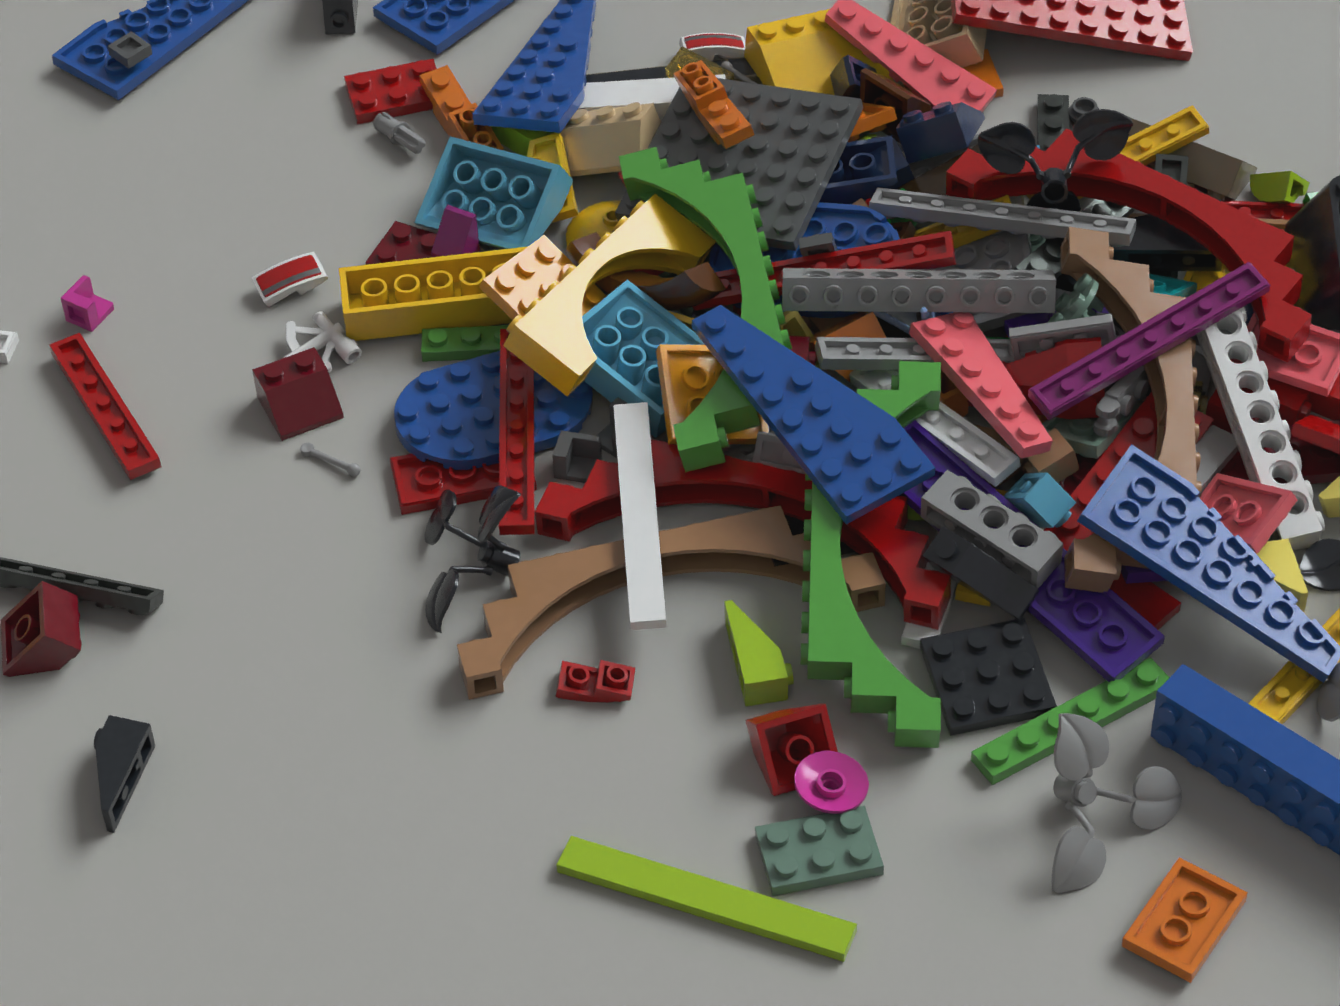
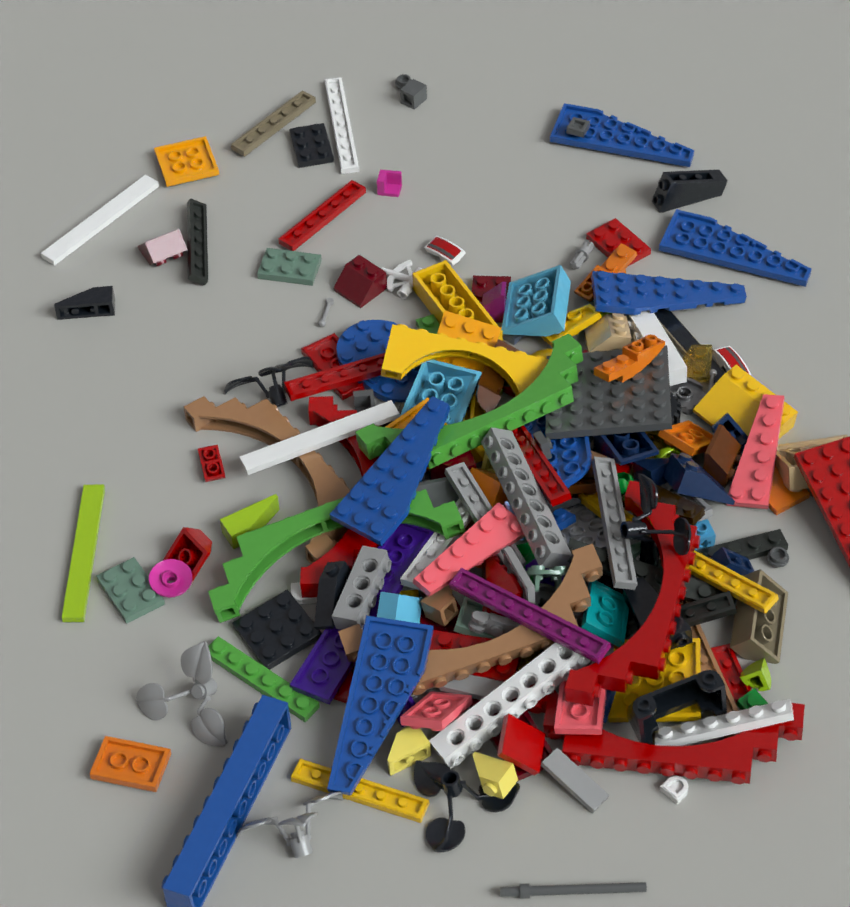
camera: 70 degrees right, 0 degrees up
none -> sand green plate [257,248,322,286]

